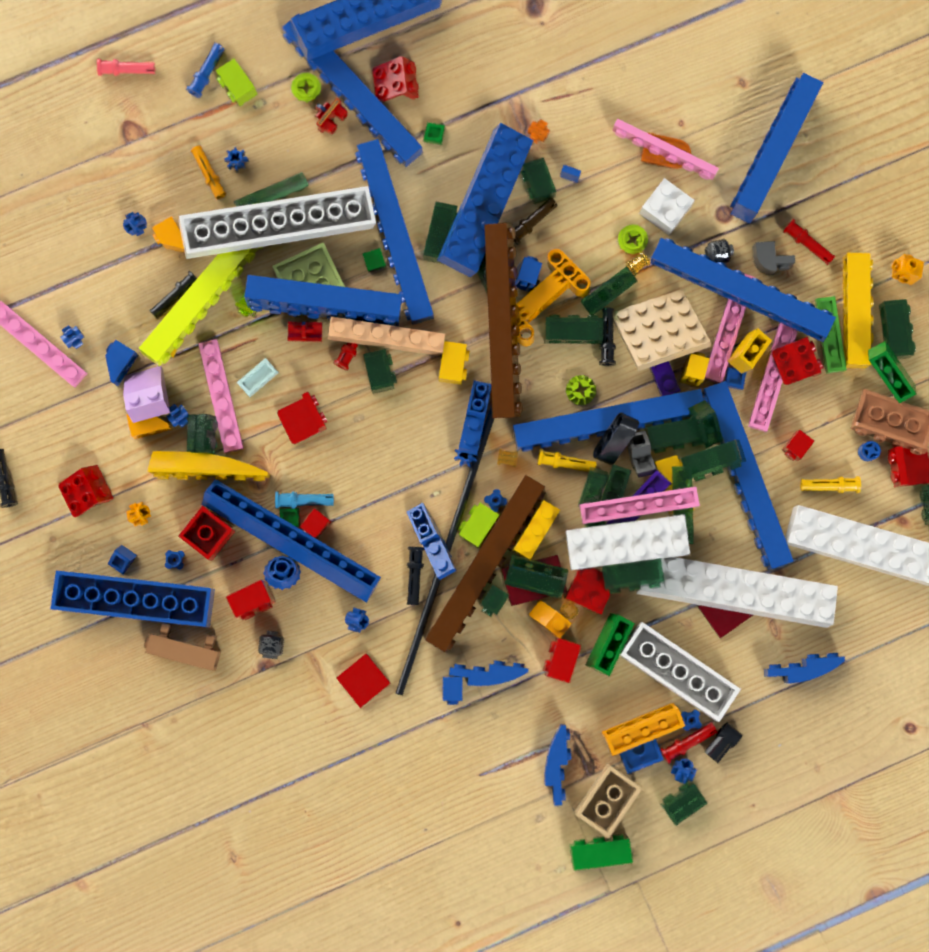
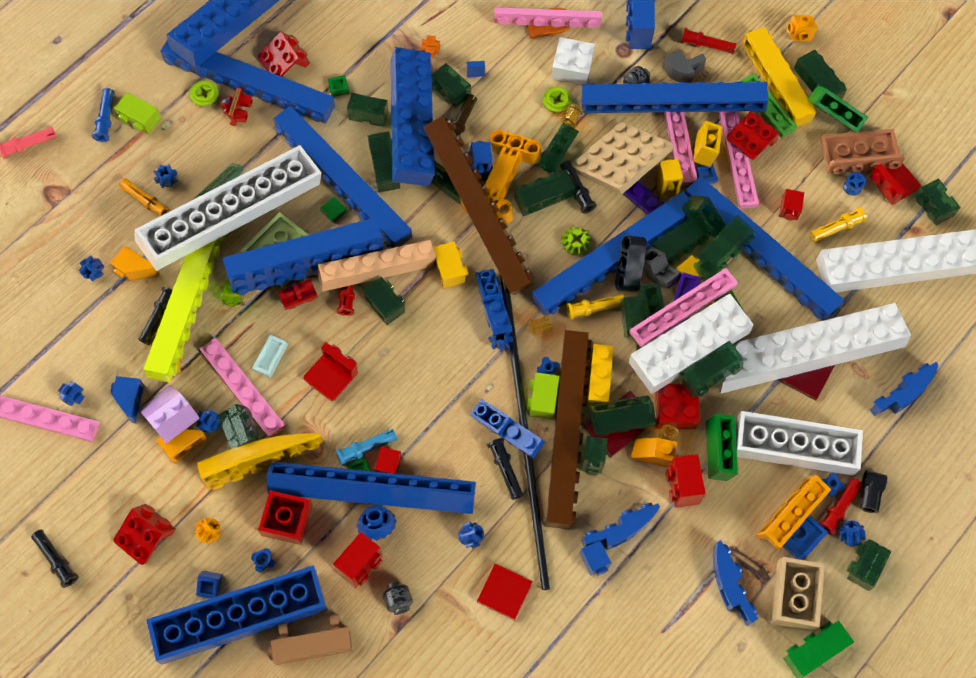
camera: 25 degrees left, 15 degrees down
none -> clear green brick [347,93,389,127]

